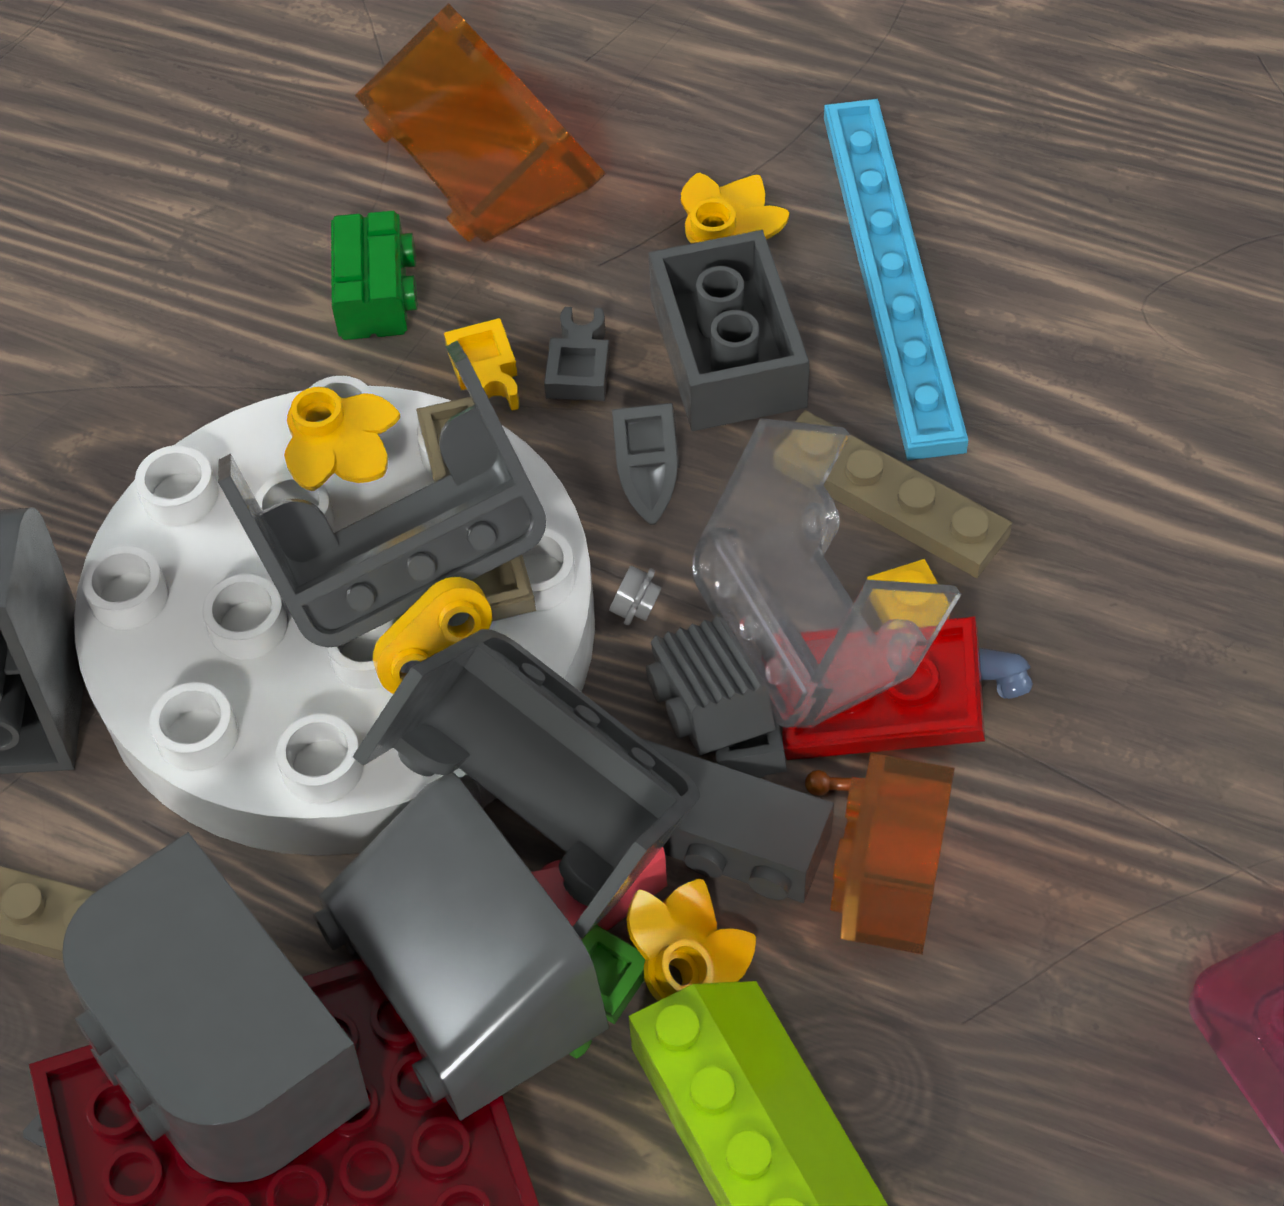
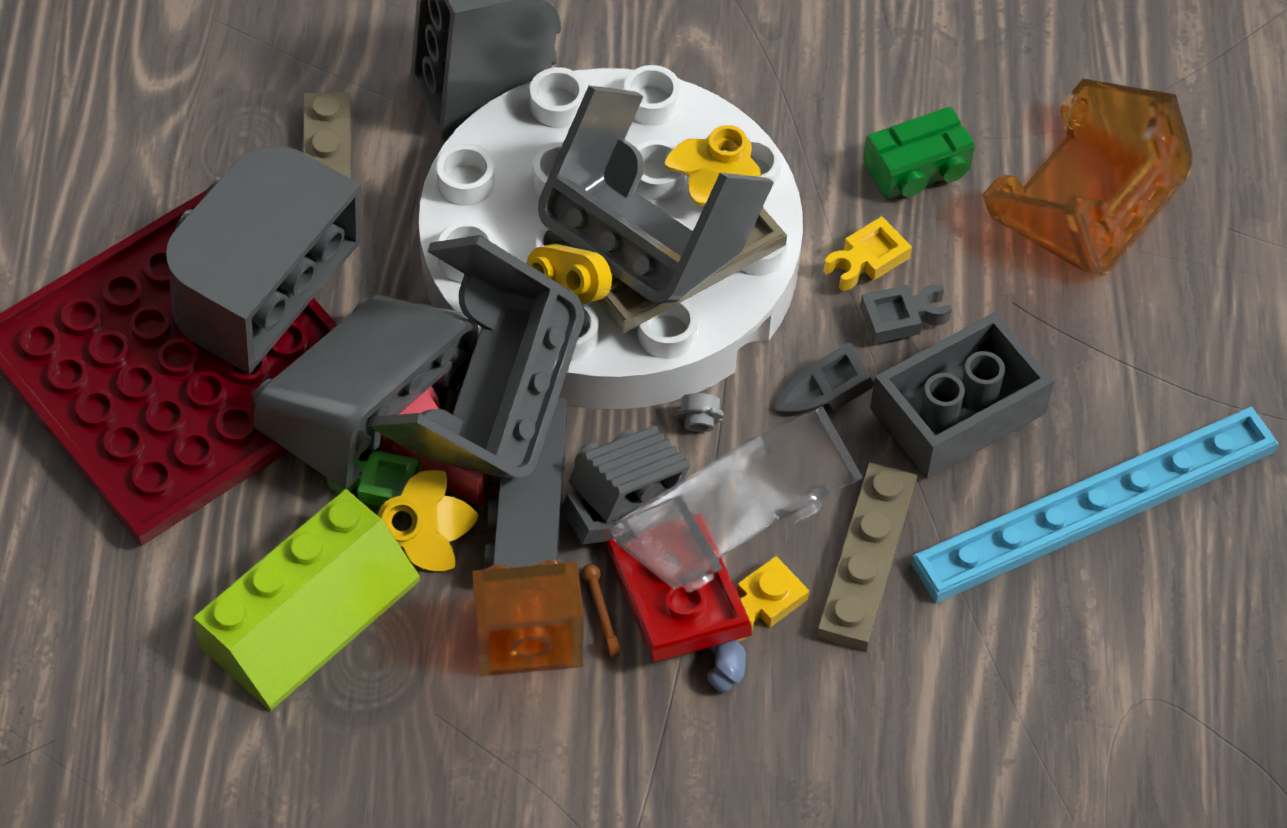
camera: 65 degrees right, 0 degrees up
yellow plate [681,173,789,244] -> none

